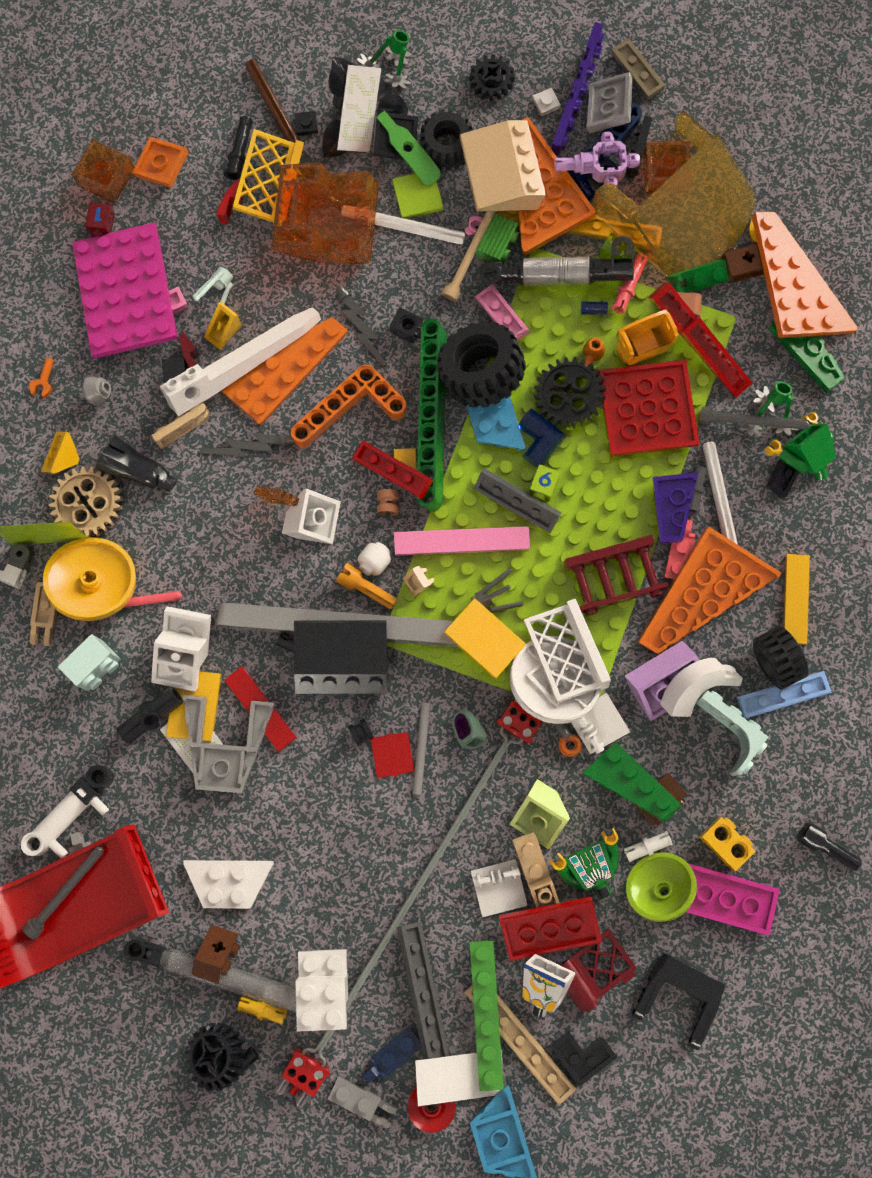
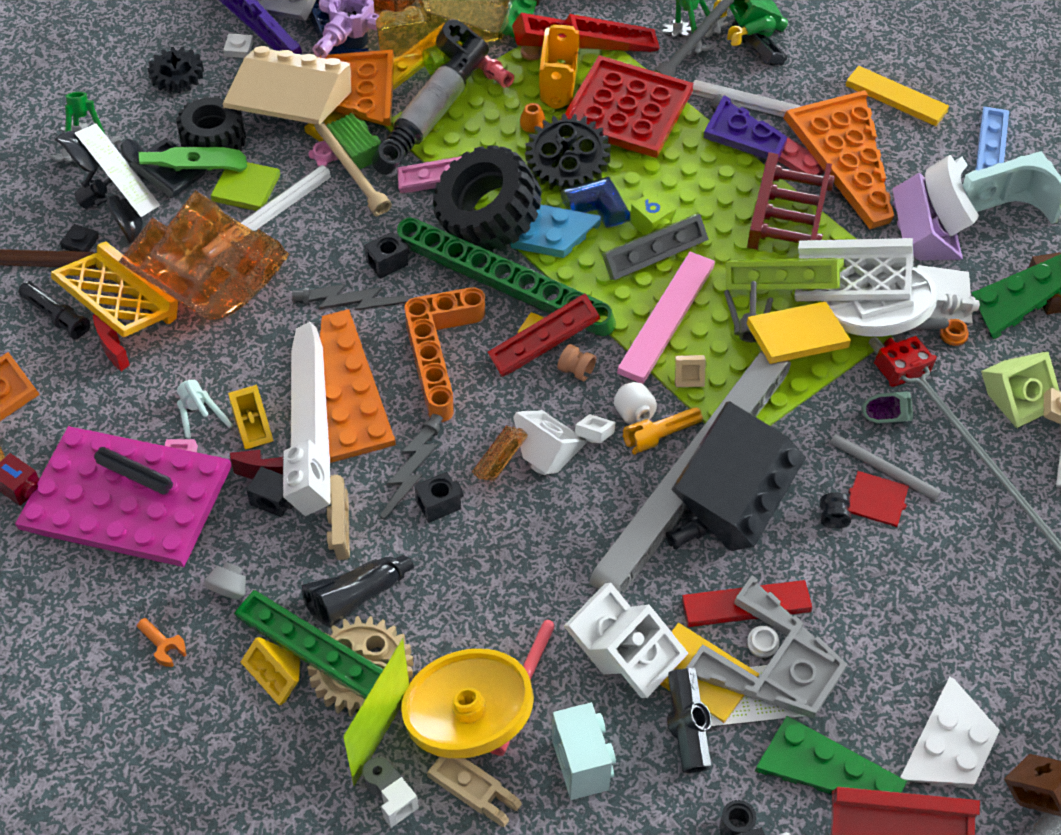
camera: 65 degrees left, 25 degrees down
clear blue pin [581,299,608,317] -> none
black tyre [753,626,809,690] -> none
none -> black axle [94,447,173,495]
none -> green tile [234,590,383,699]
none -> black brick [414,472,464,523]
none -> white plate [575,414,616,443]
none -> lime fence [725,258,844,290]
none -> white plate [747,626,780,658]
none -> green wing [755,716,907,794]

